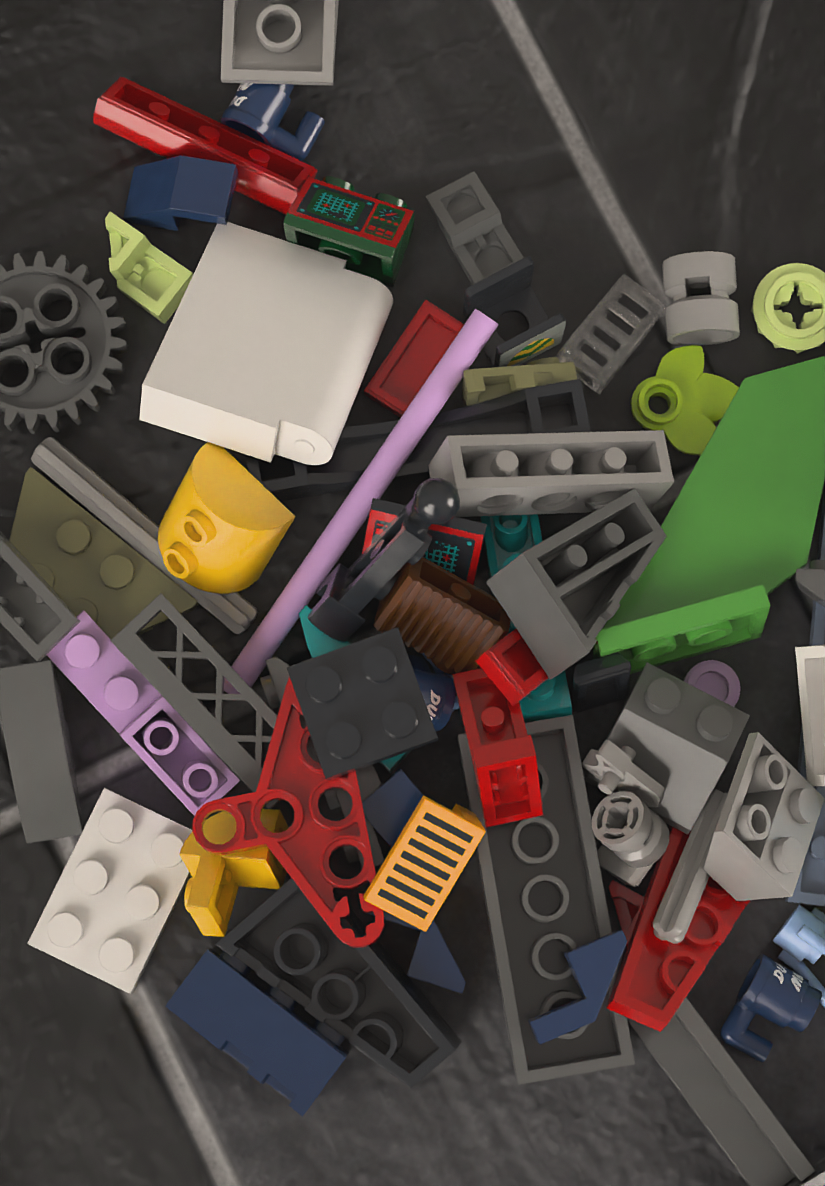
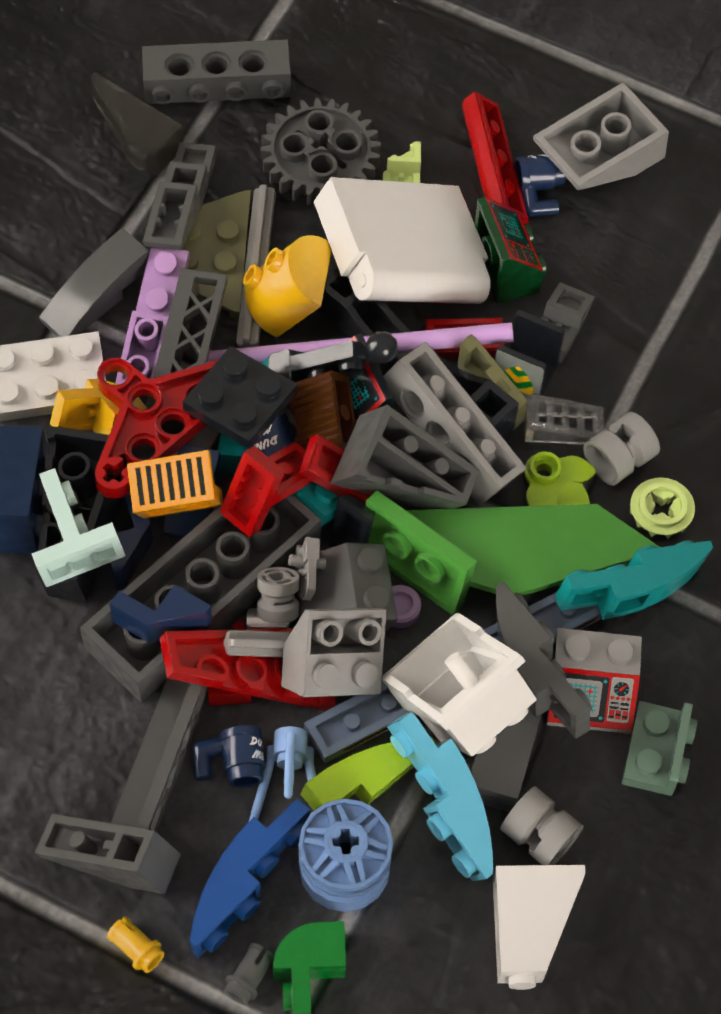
camera: 50 degrees right, 20 degrees down
dark blue slope [123,155,238,231] -> none
none -> light aqua bracket [32,468,126,587]

